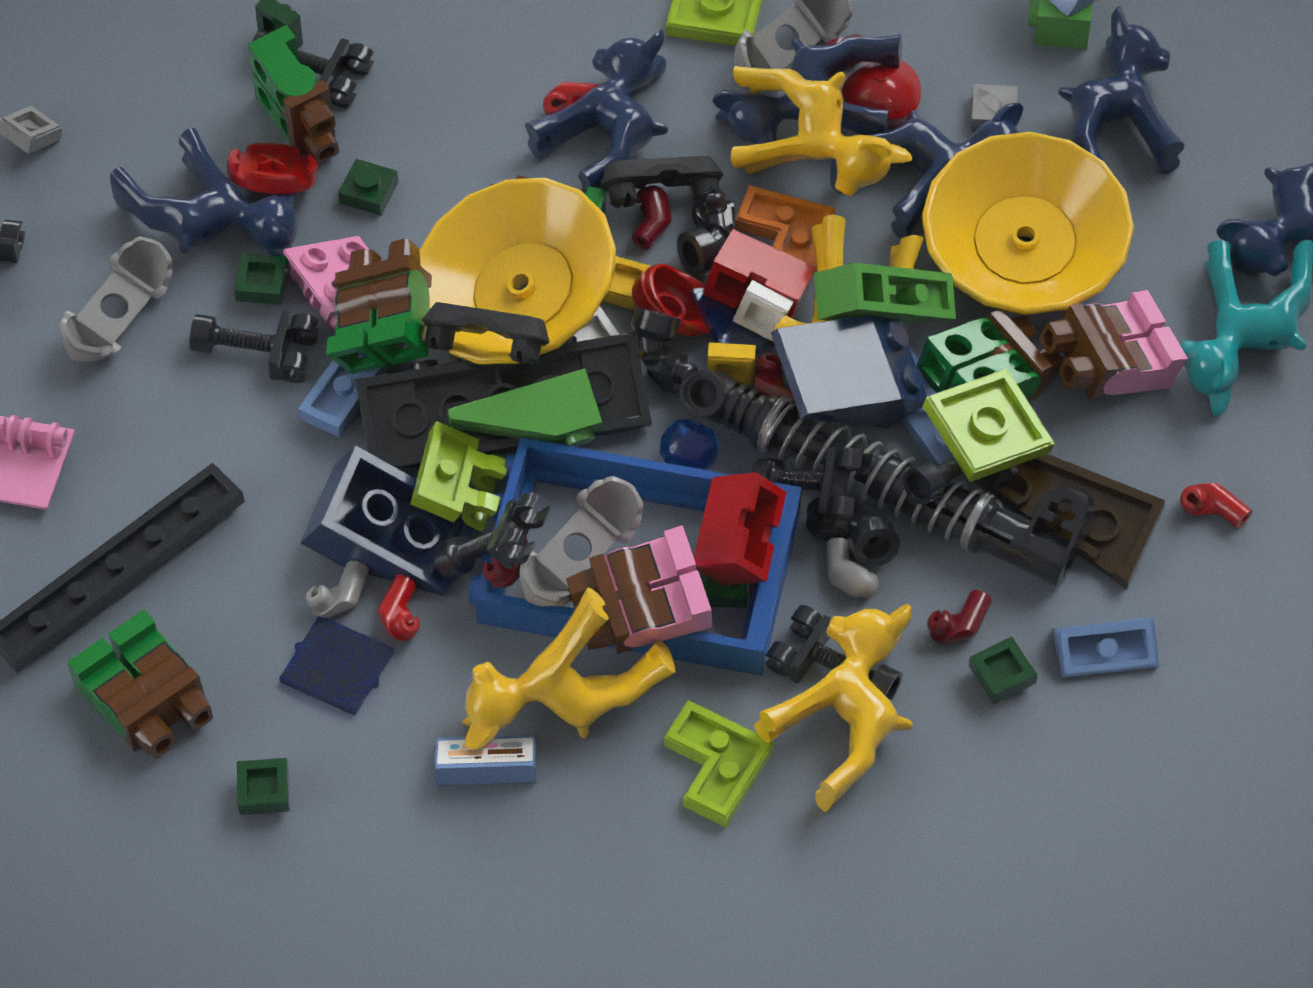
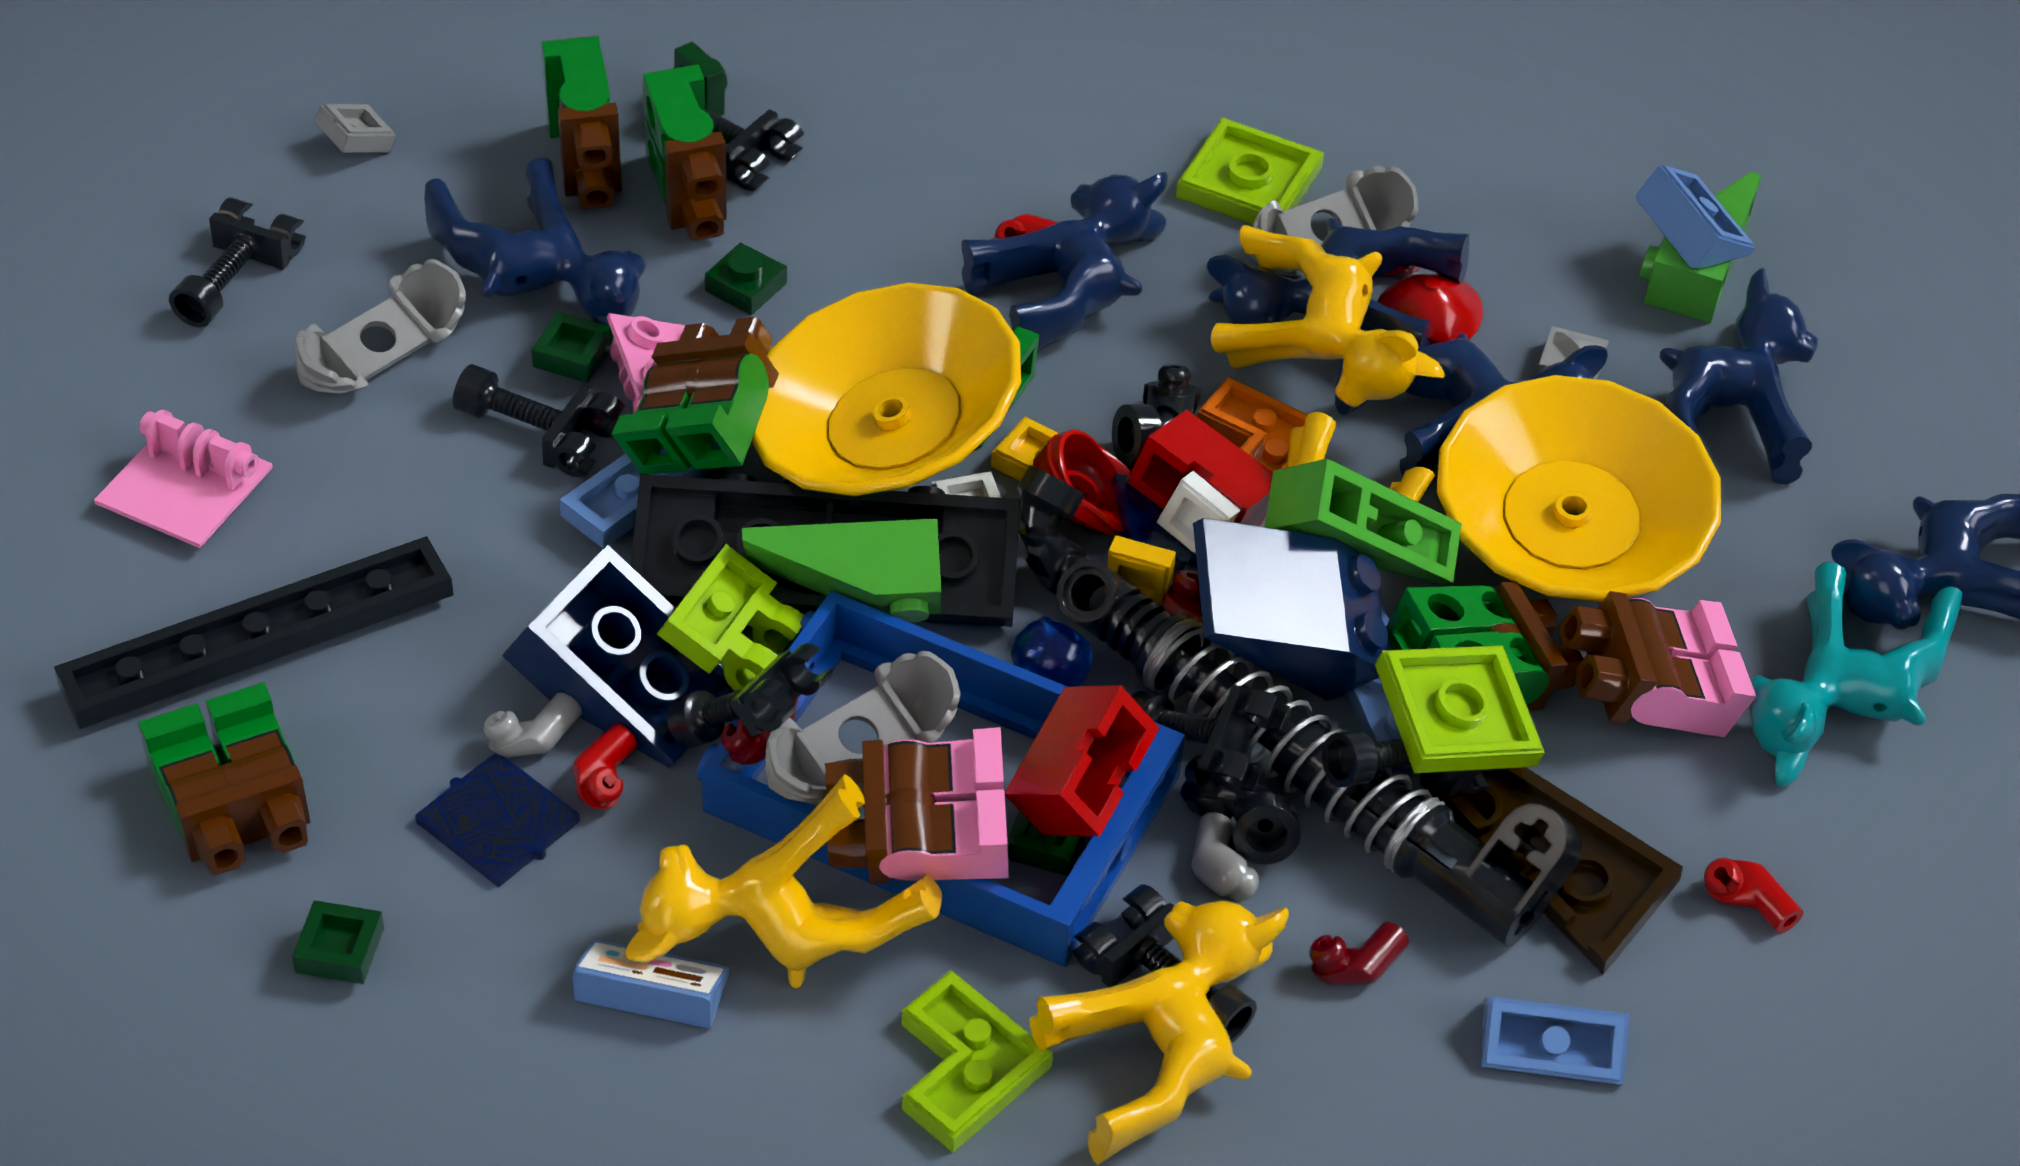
camera: 10 degrees right, 10 degrees down
red tile [226,142,318,194] -> none
black piece [422,302,550,365] -> none
black piece [600,156,724,208] -> none
dark red arm [631,185,672,250] -> none
dark green plate [969,637,1038,704] -> none
none -> hips [541,36,622,210]

